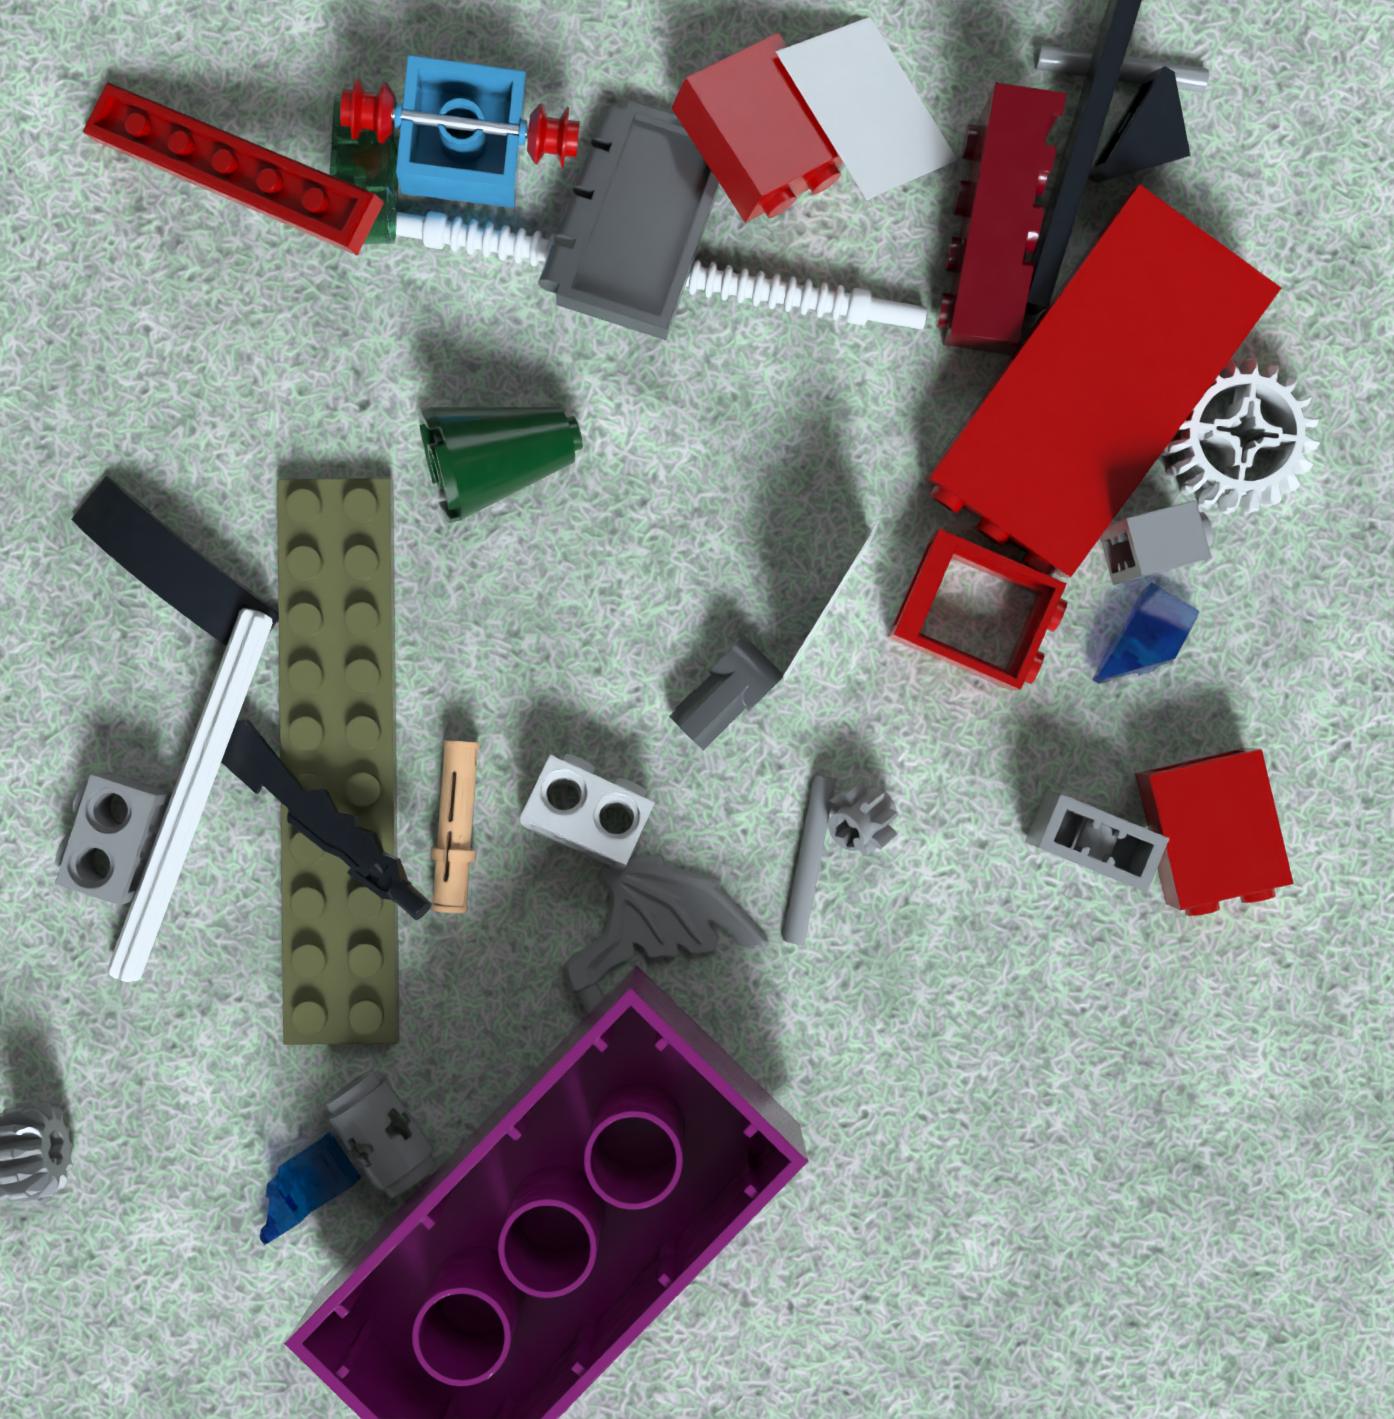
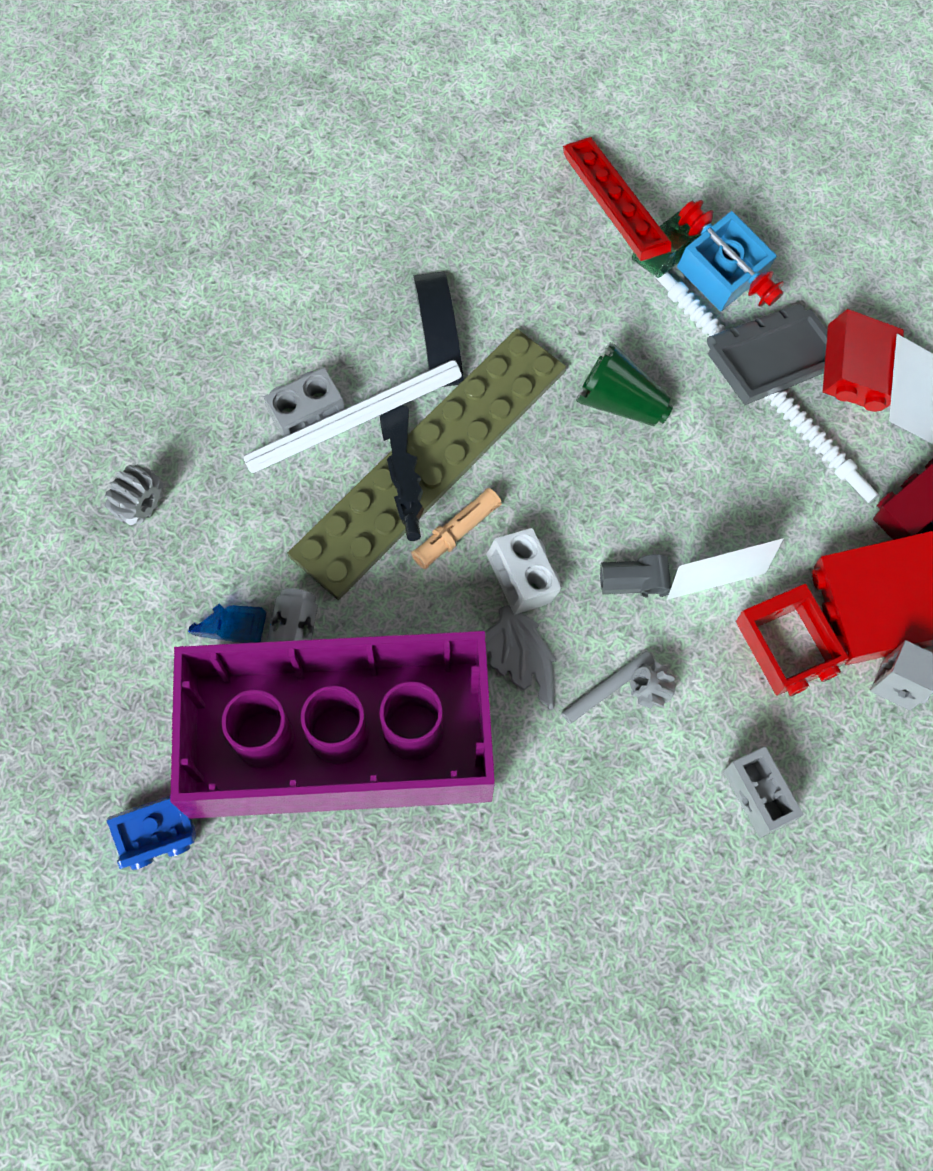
camera: 40 degrees right, 20 degrees down
clear blue slope [1092,582,1200,684] -> none
red brick [1135,748,1294,916] -> none

